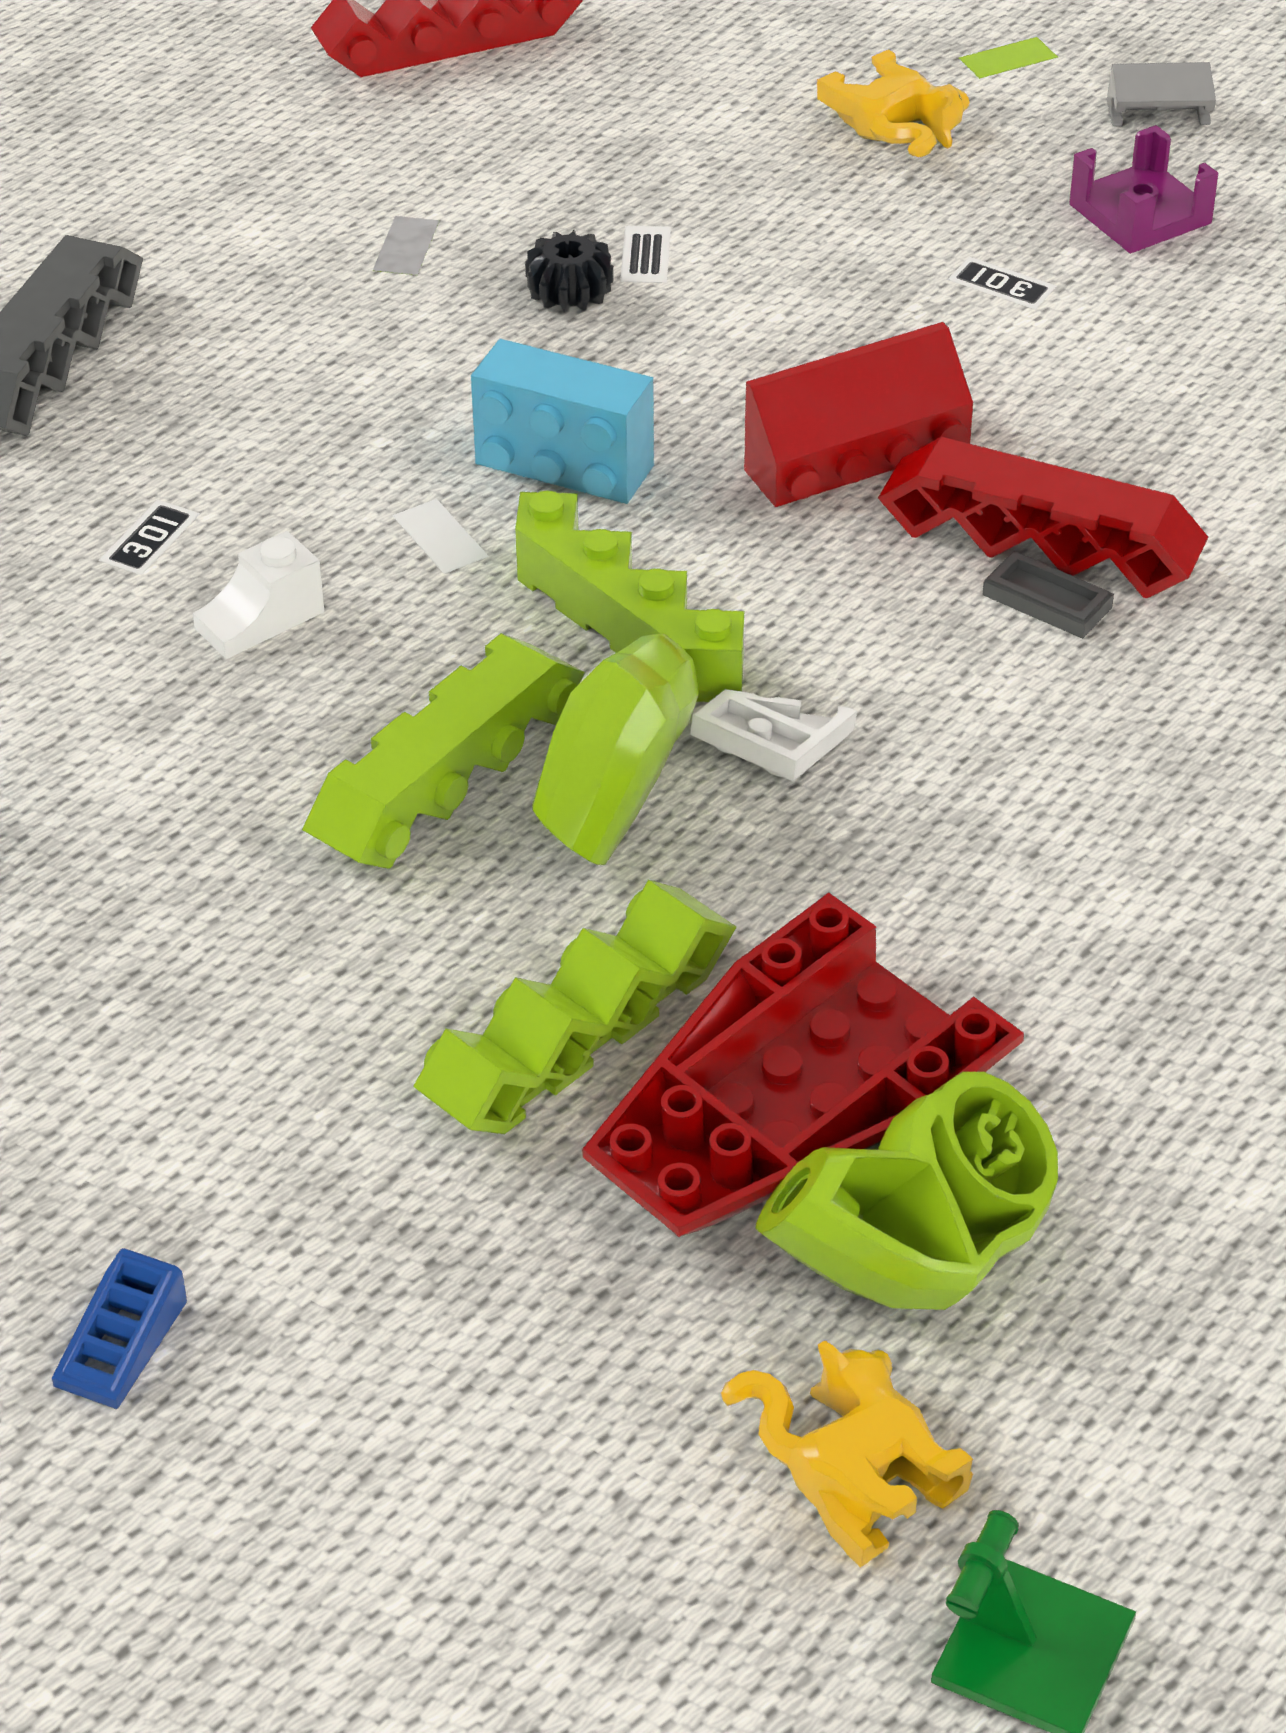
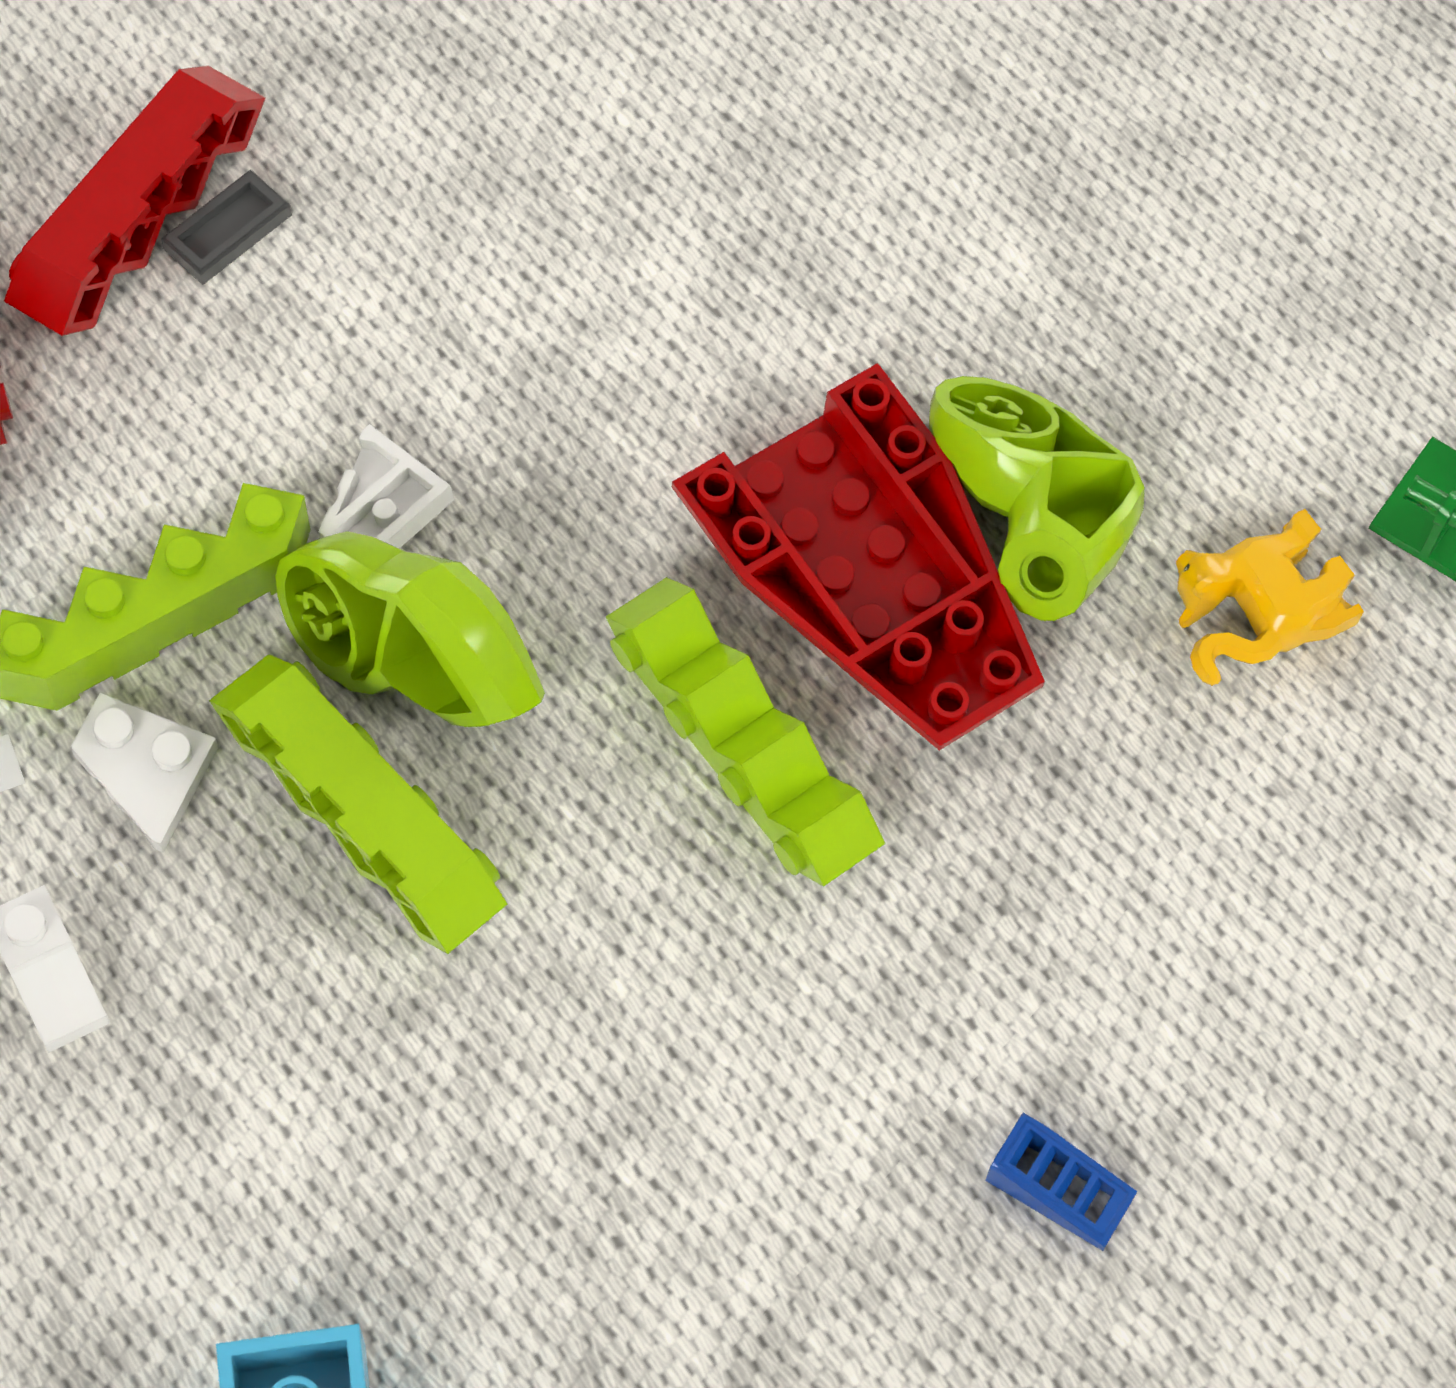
camera: 85 degrees left, 20 degrees up
none -> white wing [71,693,218,853]

